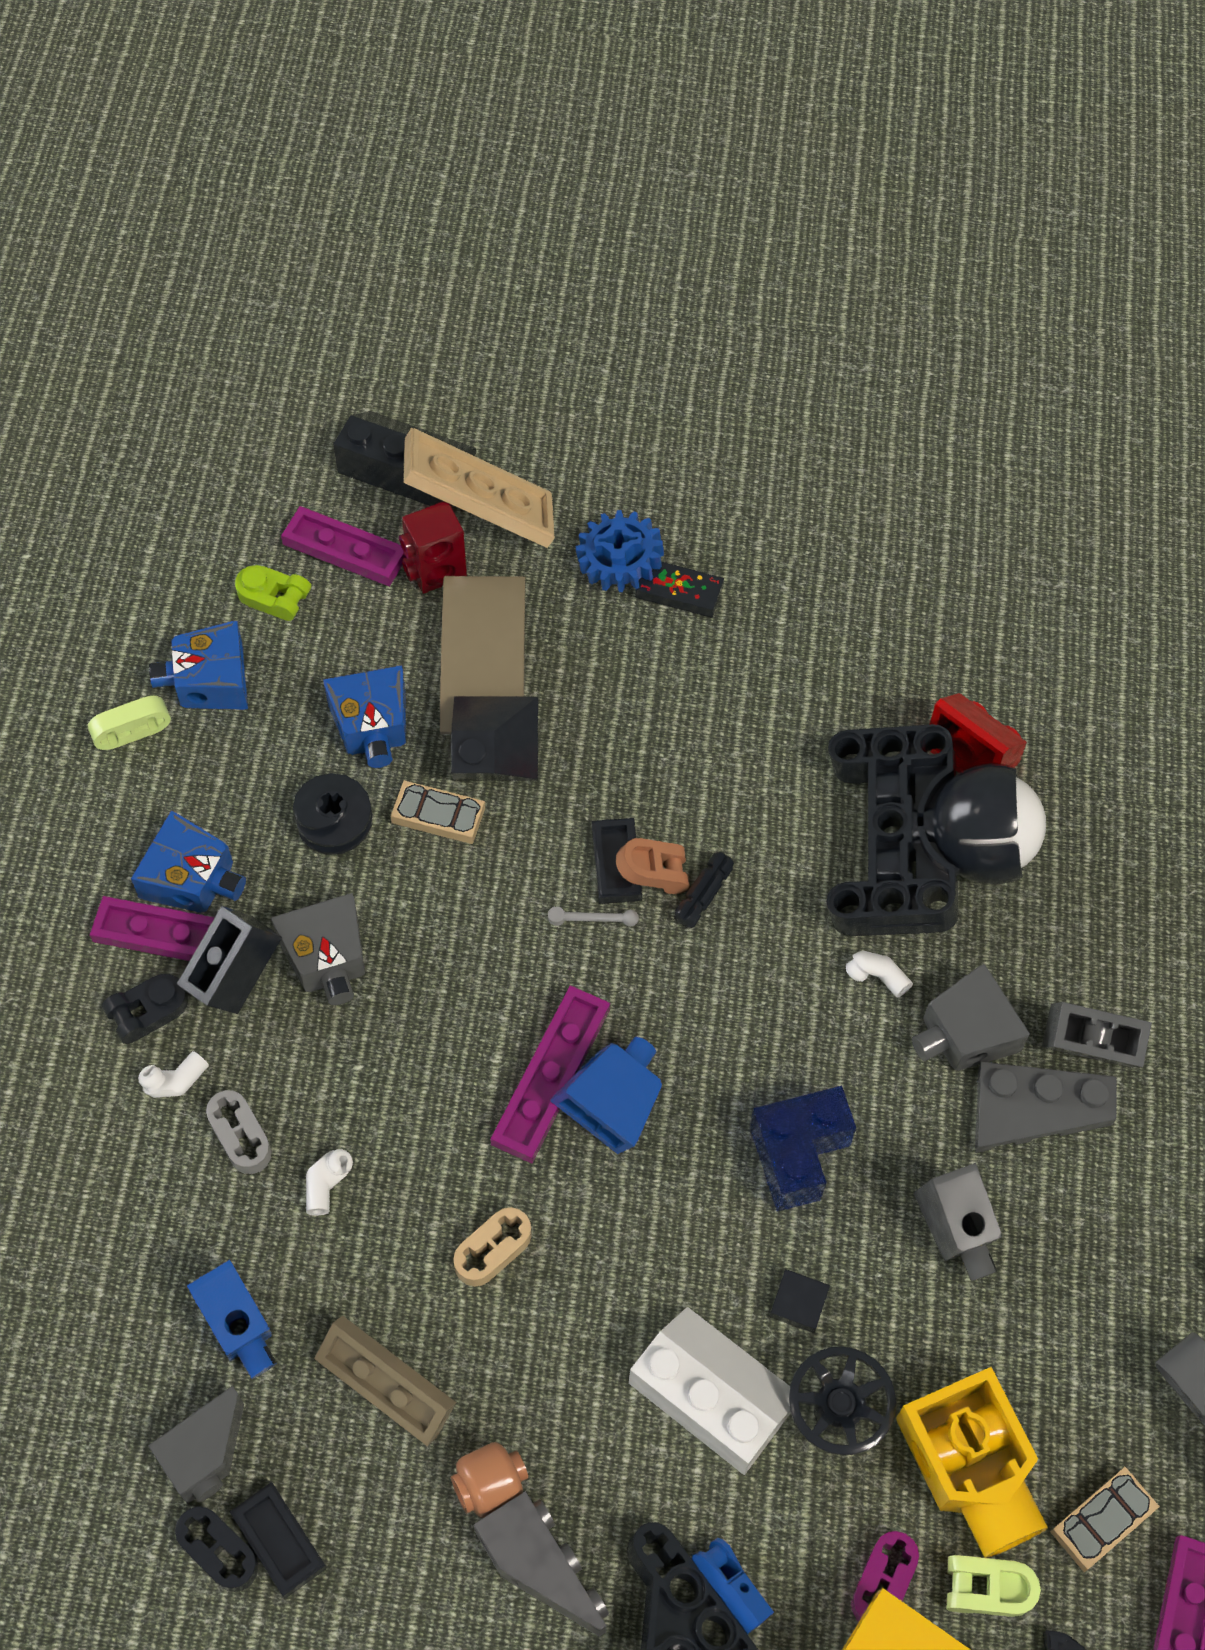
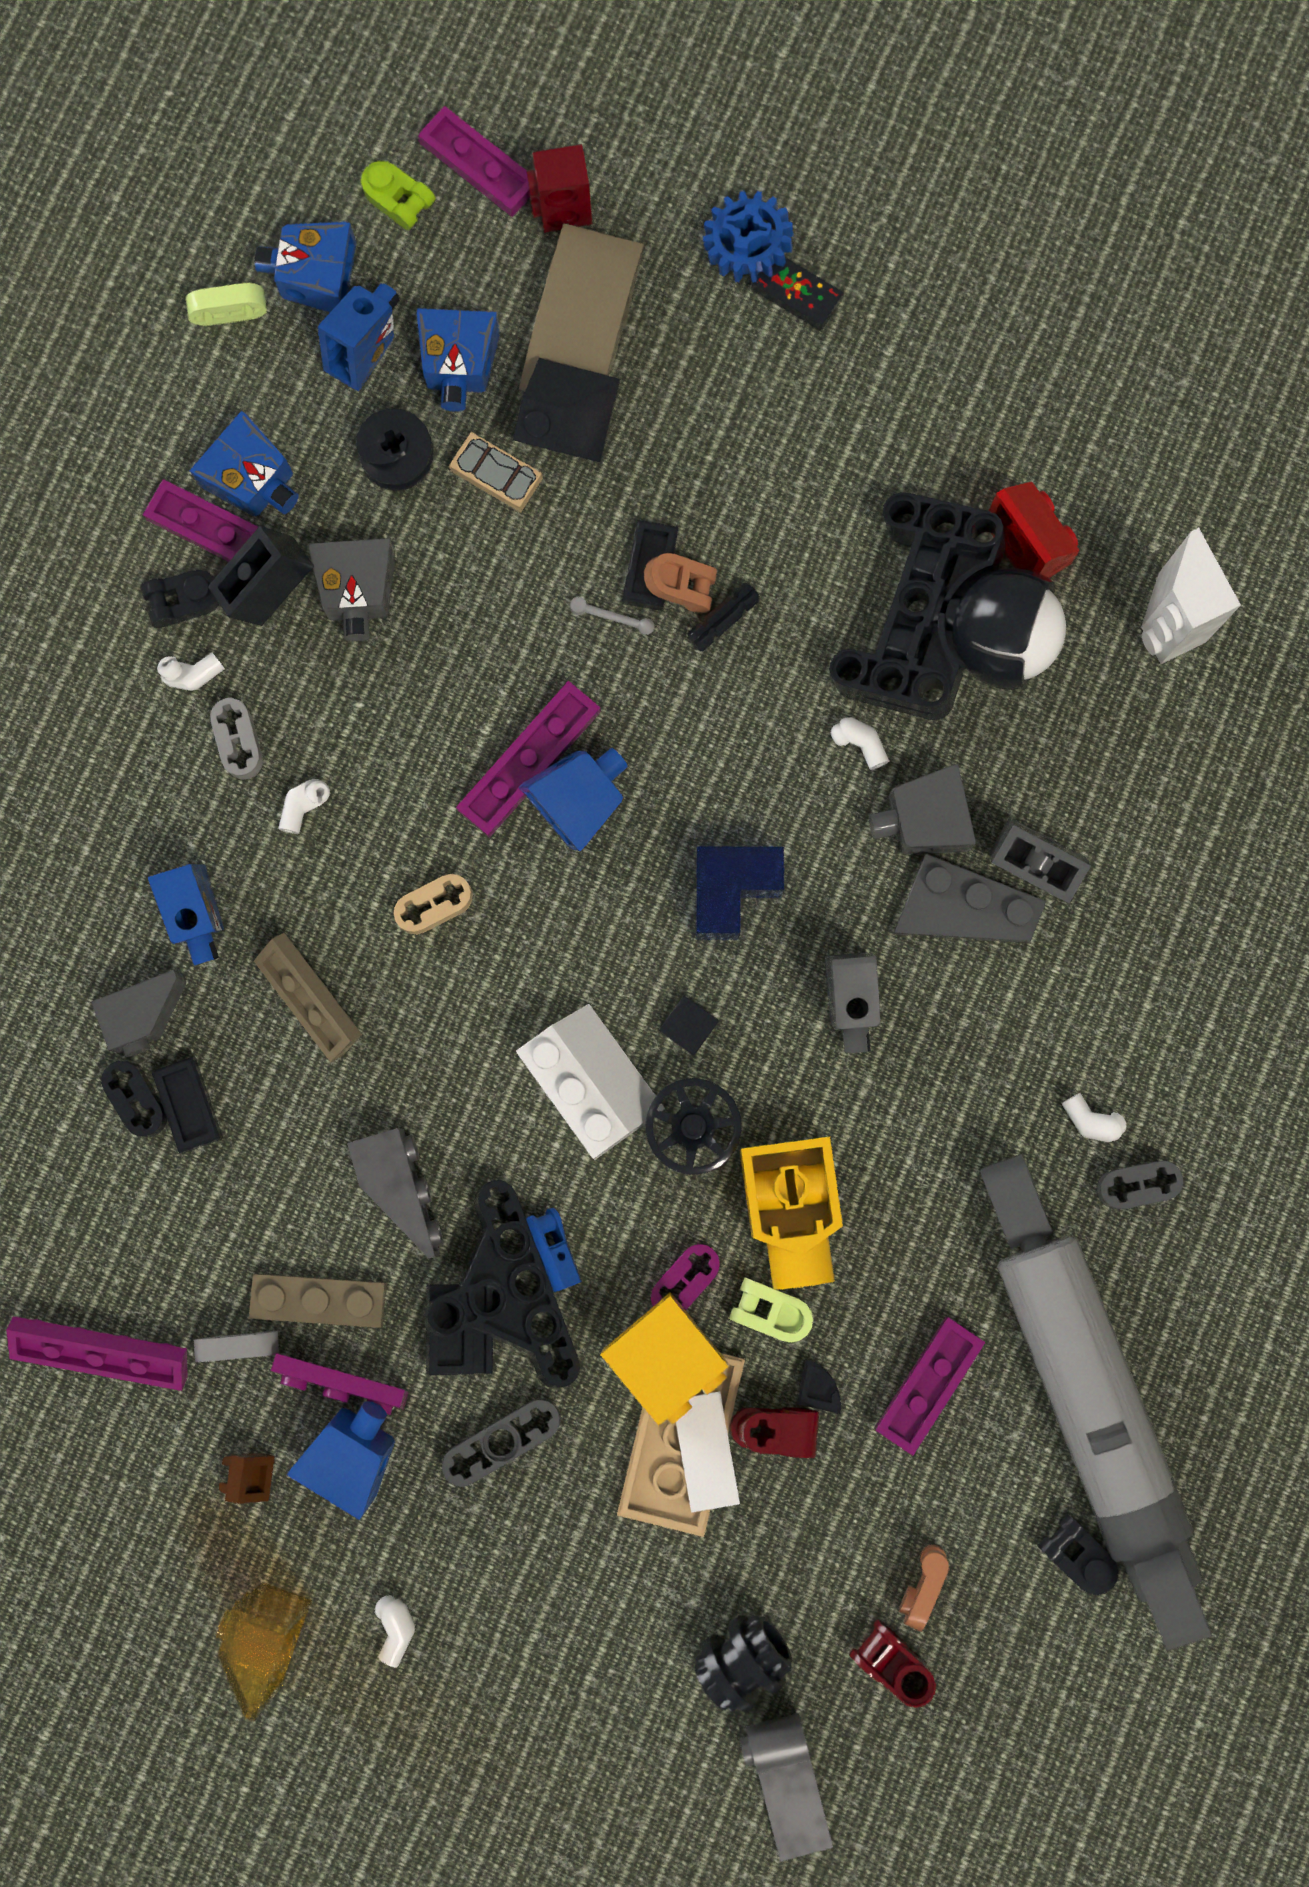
camera: 20 degrees right, 20 degrees up
black slope [333,411,477,506] -> none
tan tile [404,428,555,548] -> none
nougat head [451,1442,528,1518] -> none
tile [1050,1467,1160,1572] -> none
none -> blue torso [318,284,400,391]
none -> white slope [1141,528,1241,664]

